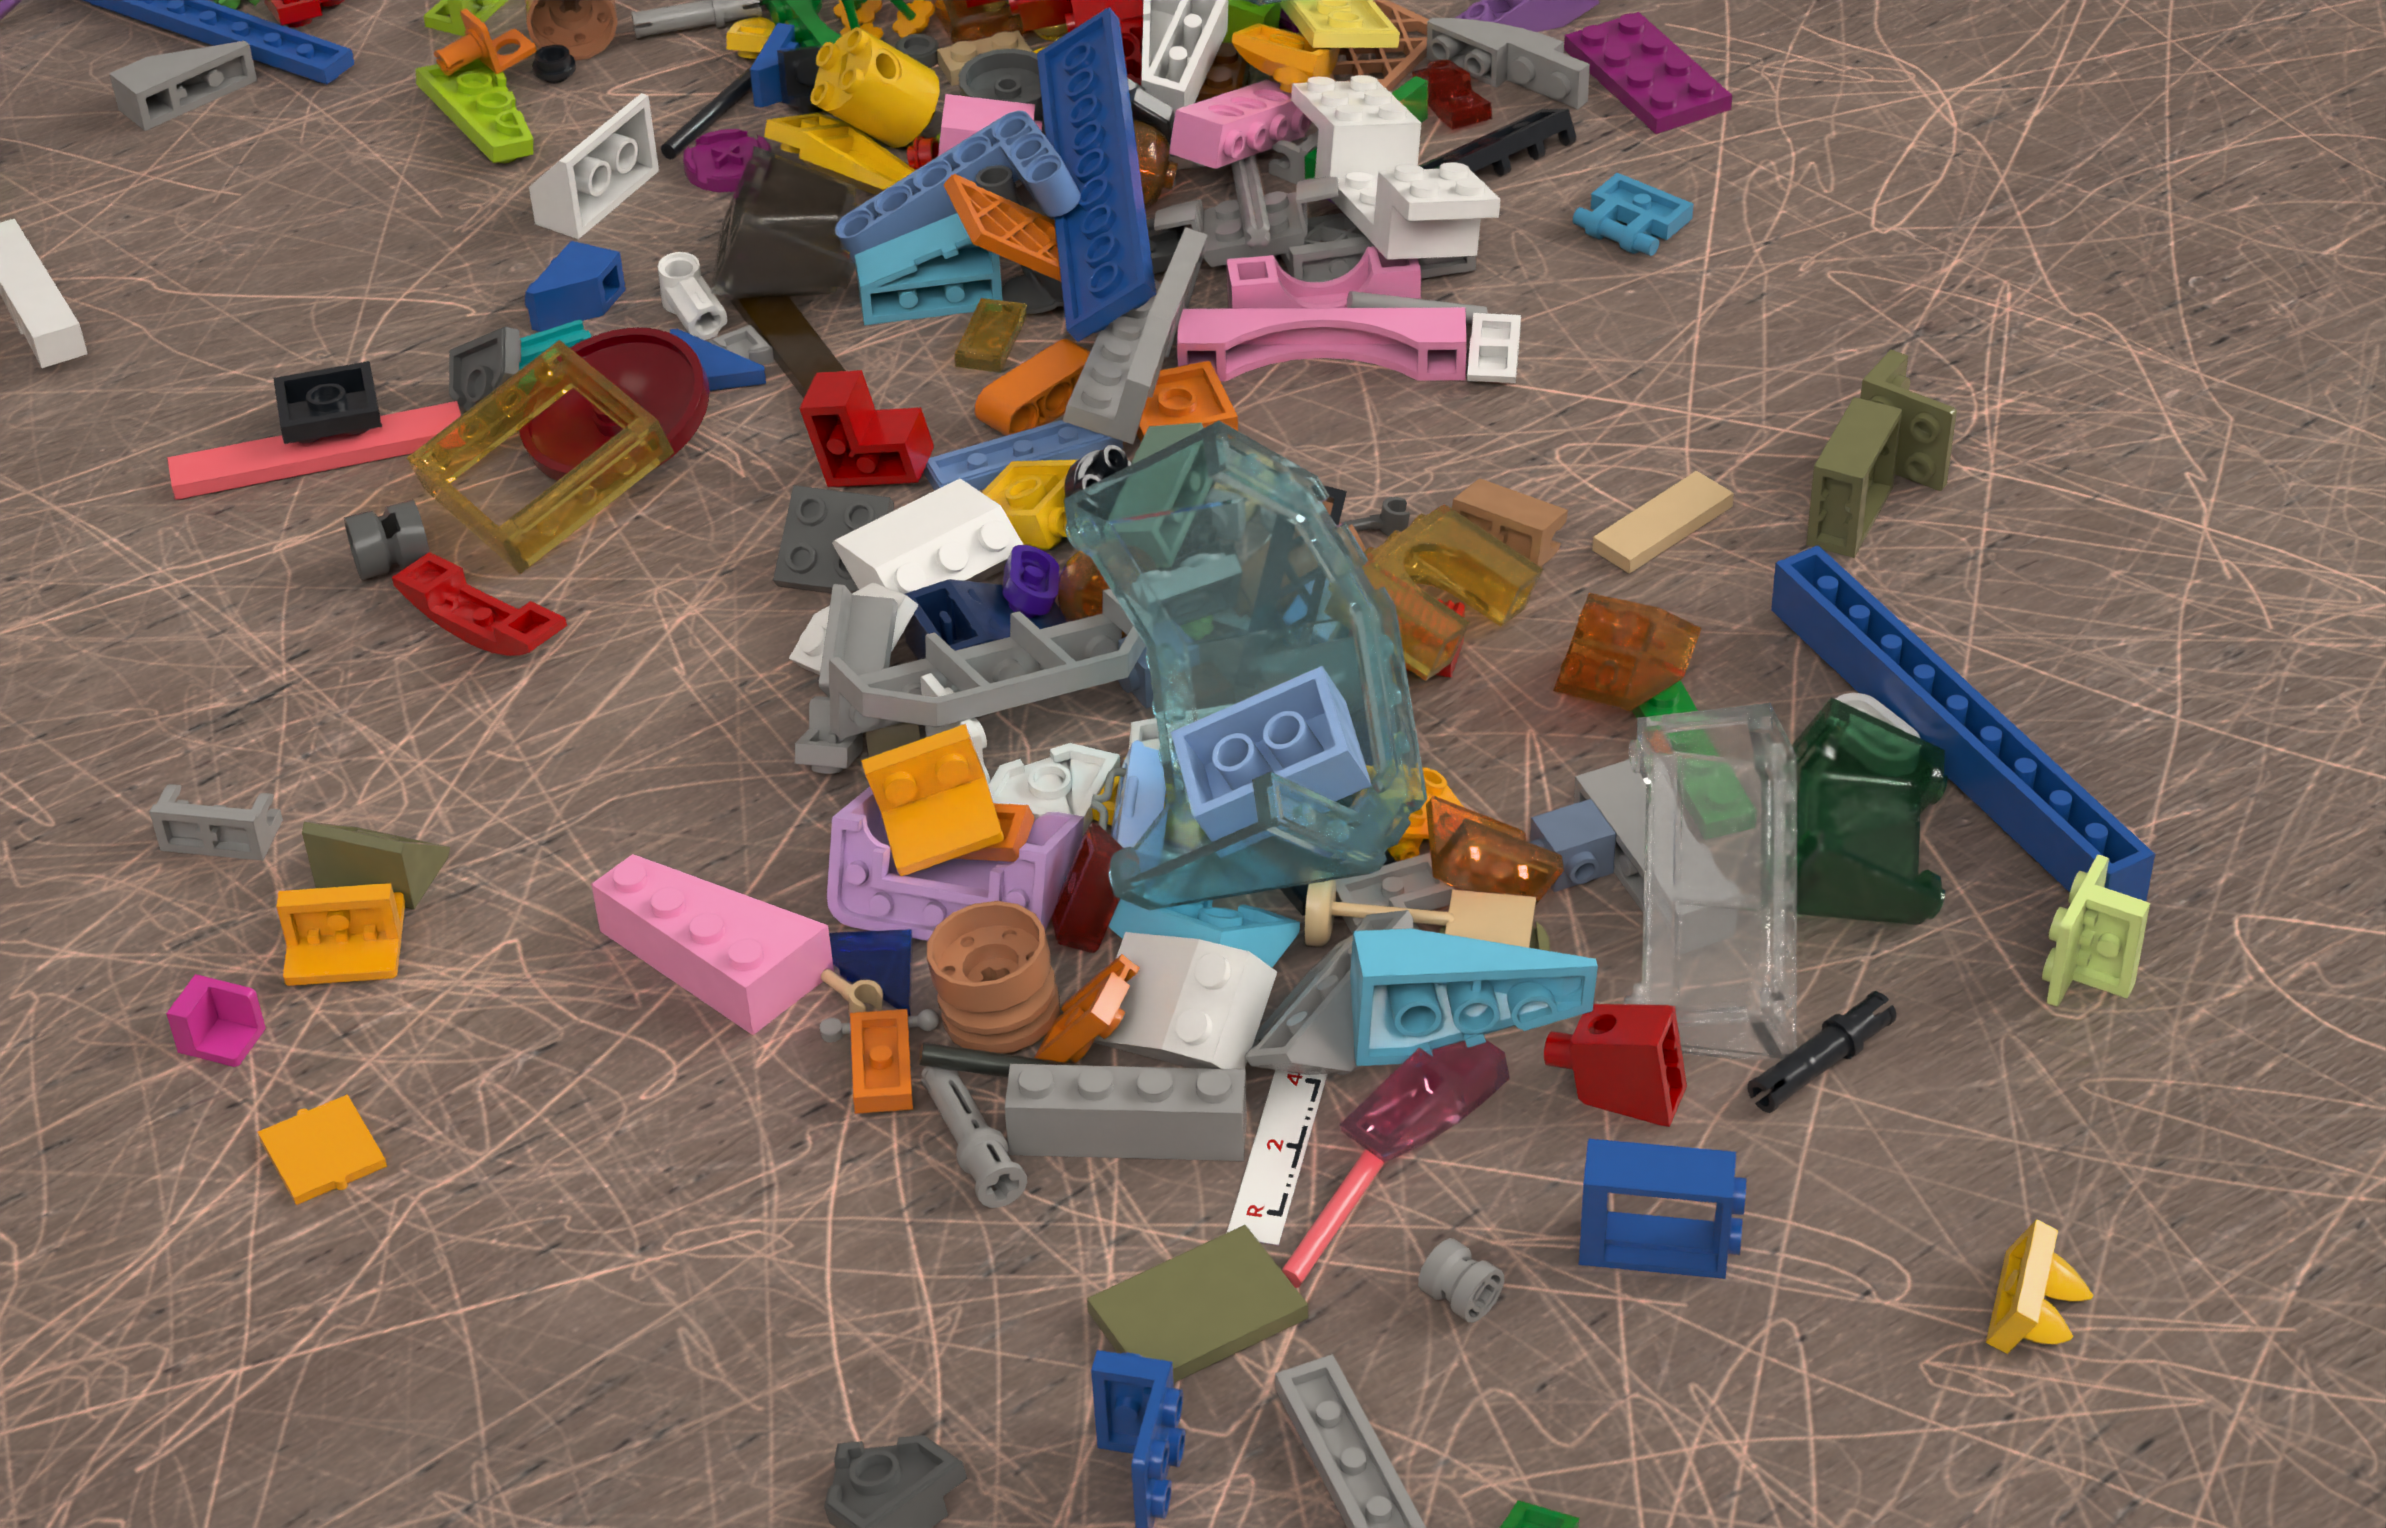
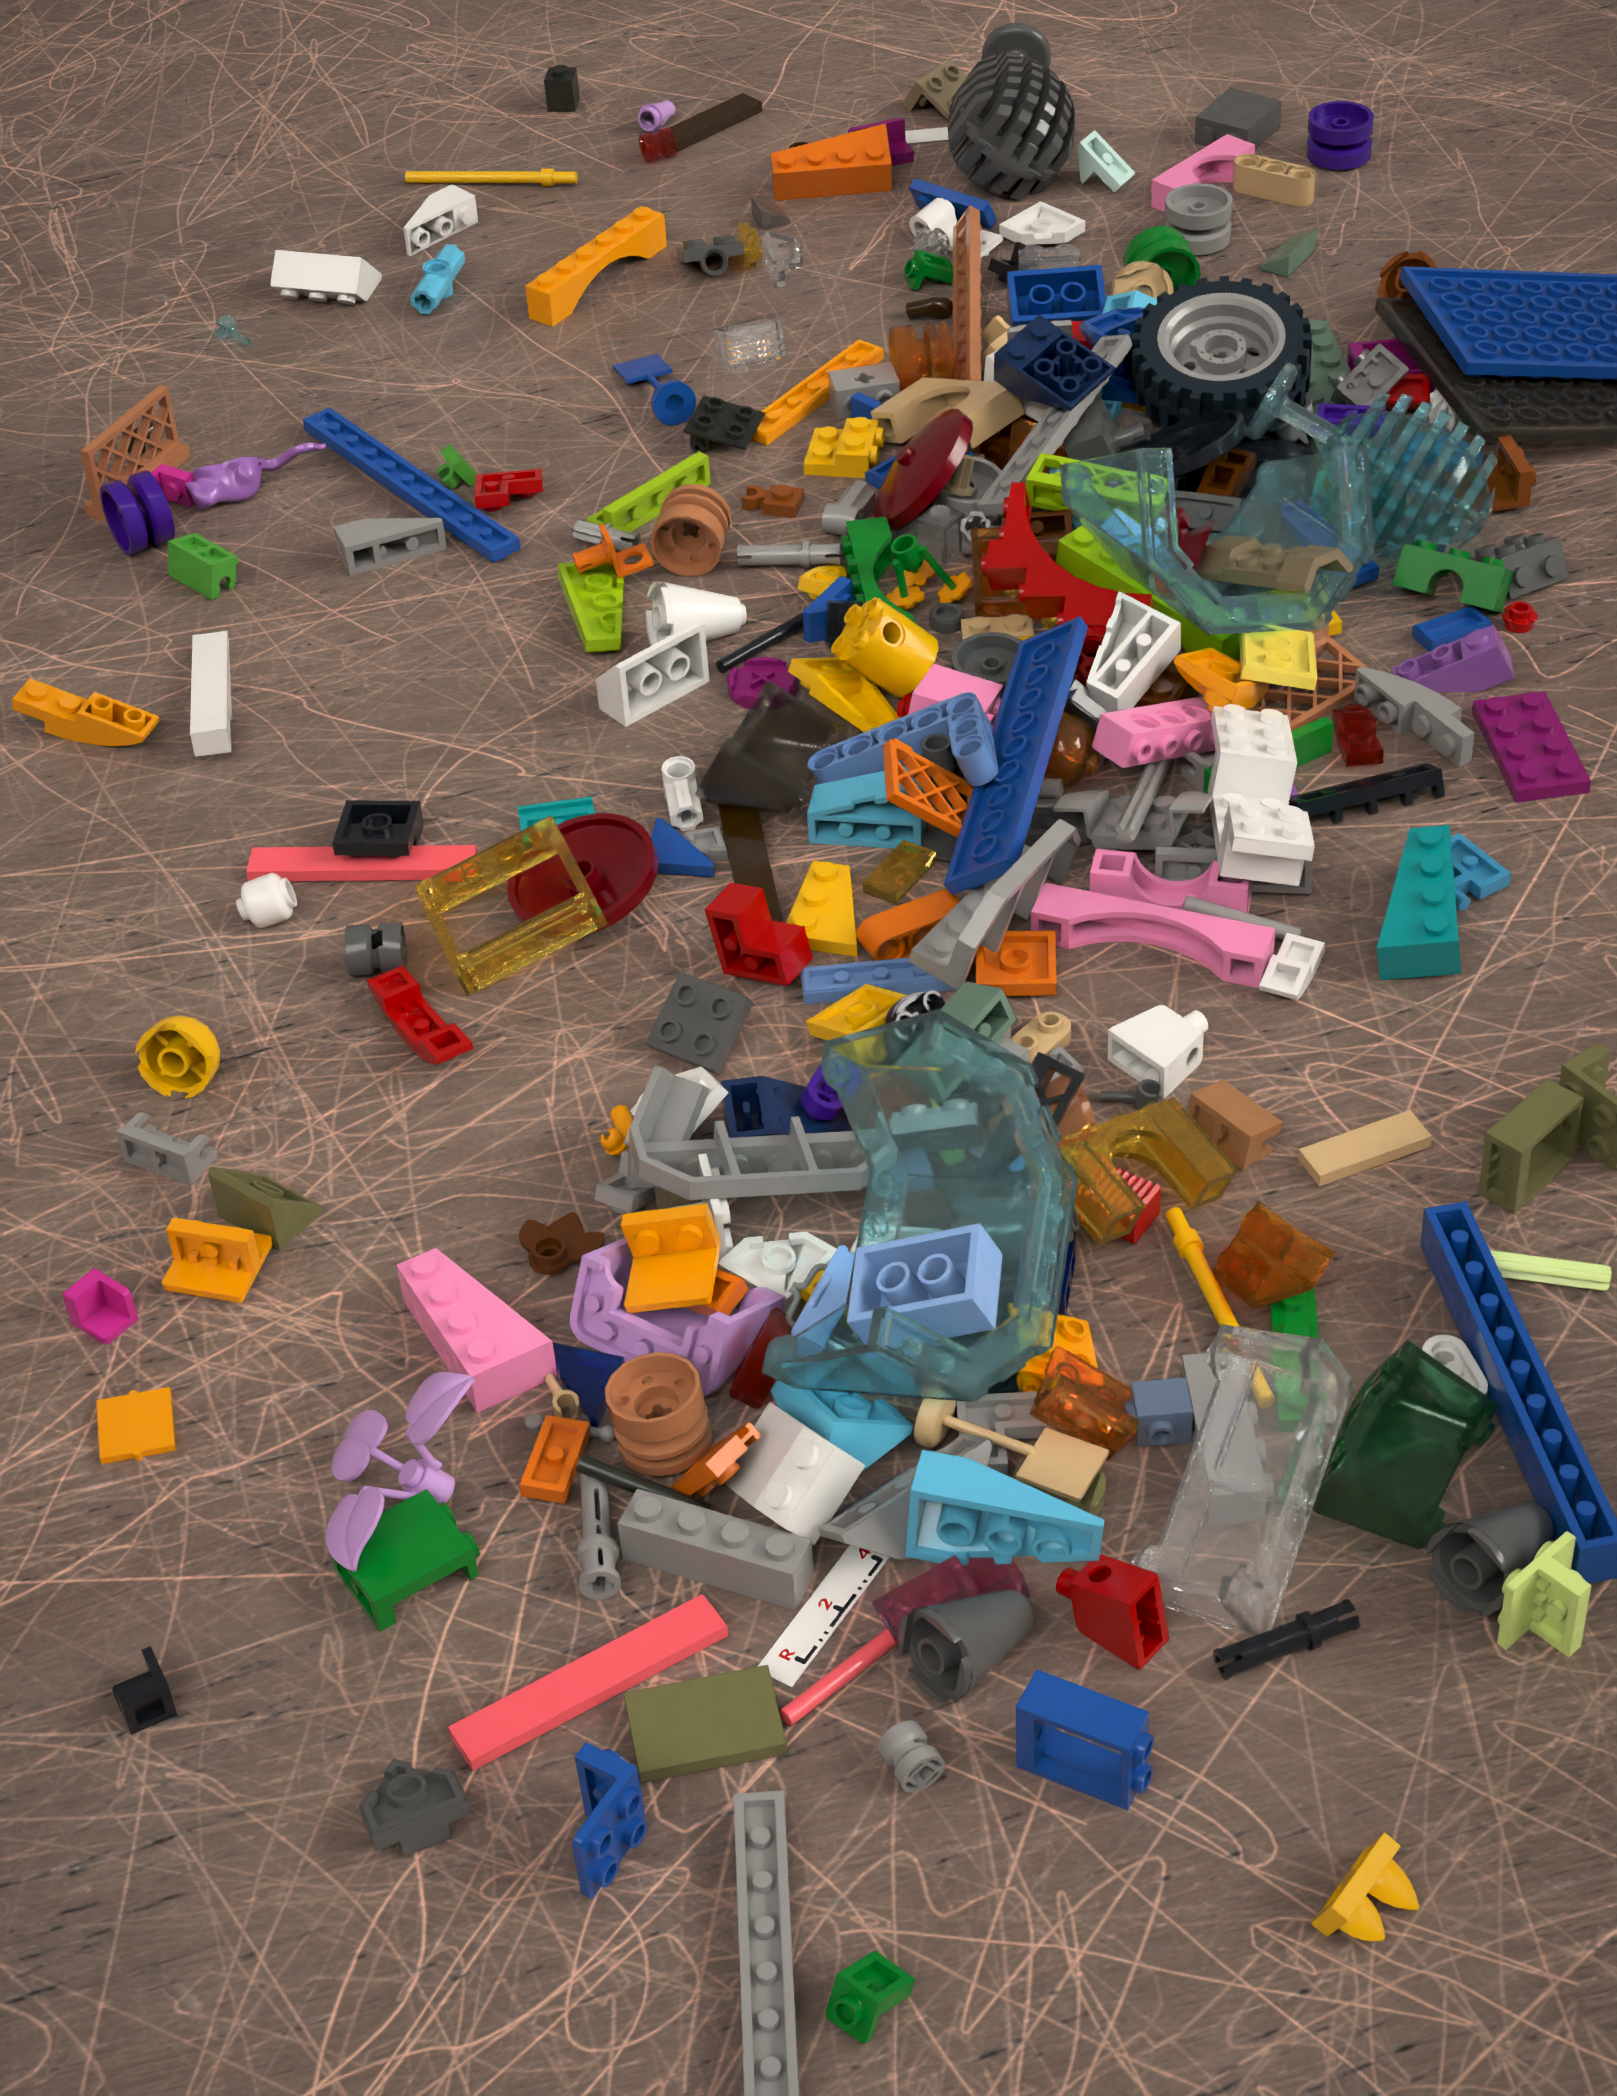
camera: 20 degrees right, 0 degrees up
dark grey plate [449,326,521,433] -> none
blue slope [525,241,626,332] -> none
black plate [532,45,576,83] -> none
white slope [832,479,1024,594] -> none
none -> black panel [112,1646,177,1735]
none -> yellow cylinder [135,1015,220,1098]
none -> white head [236,873,297,929]
none -> lavender plant [325,1372,476,1572]
none -> green panel [331,1489,480,1632]
none -> coral tile [448,1594,728,1771]
none -> reddish brown plate [519,1212,605,1275]
none -> light grey axle [572,520,640,551]
none -> light orange arm [600,1105,633,1156]
none -> white cone [646,582,747,646]
none -> yellow wing [786,861,858,957]
none -> dark grey cone [898,1588,1034,1702]
none -> white torso [1108,1005,1208,1098]
none -> yellow bar [1165,1207,1276,1410]
none -> teal wedge [1376,825,1462,980]
none -> dark grey cone [1427,1501,1554,1616]
none -> yellowish green axle [1490,1250,1612,1291]

